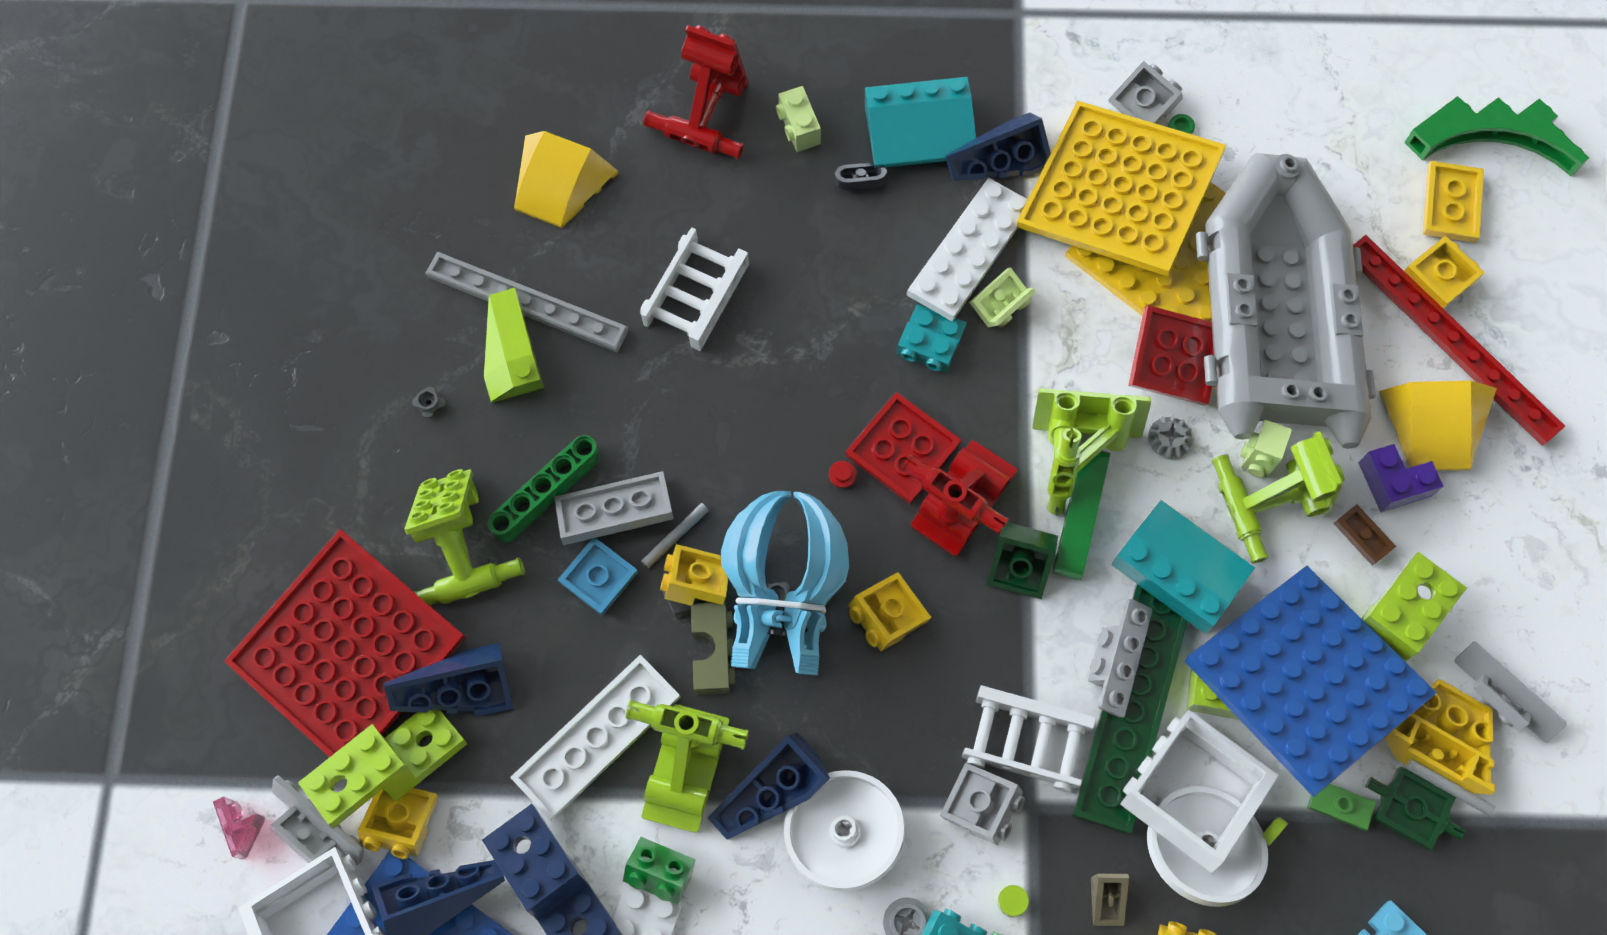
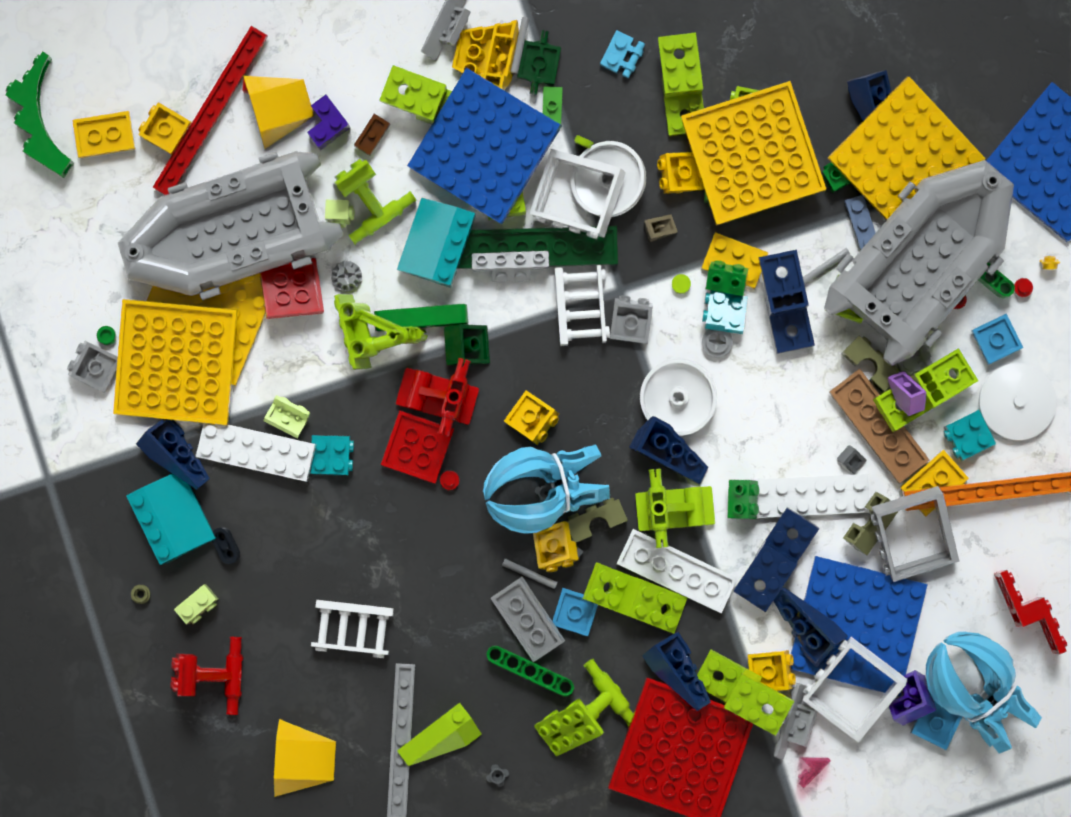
camera: 110 degrees left, 15 degrees up
none -> olive plate [131,585,151,604]
none -> lime bracket [582,562,688,633]

